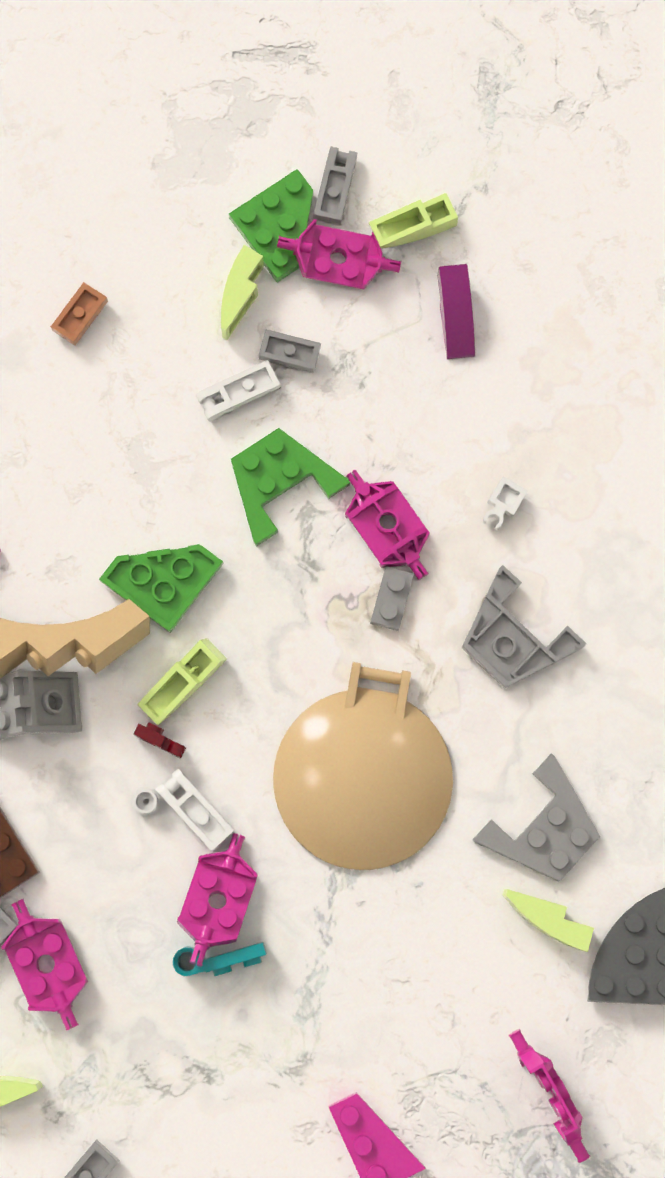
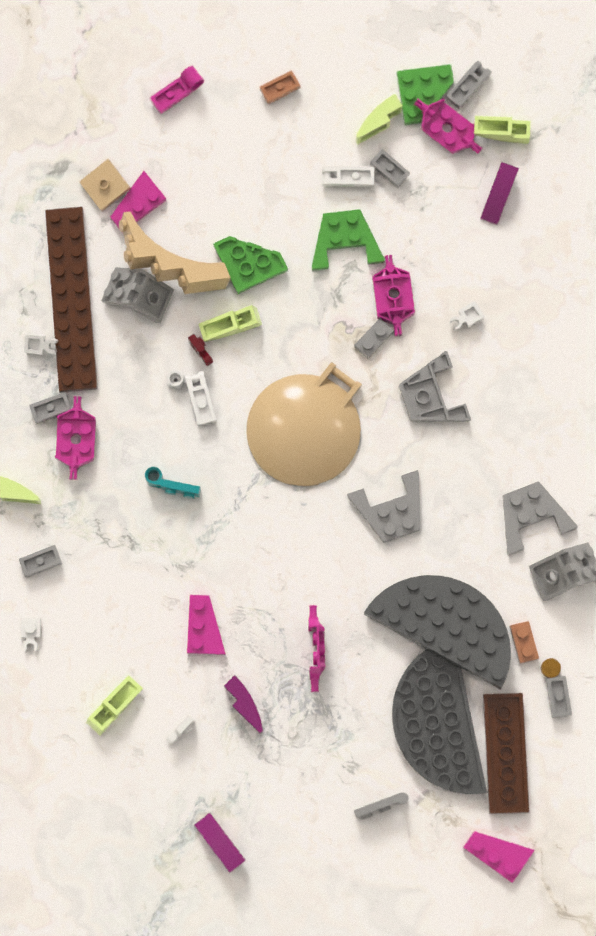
camera: 30 degrees right, 0 degrees up
dark pink plate [177,833,258,966] -> none
yellowish green slope [502,889,594,952] -> none

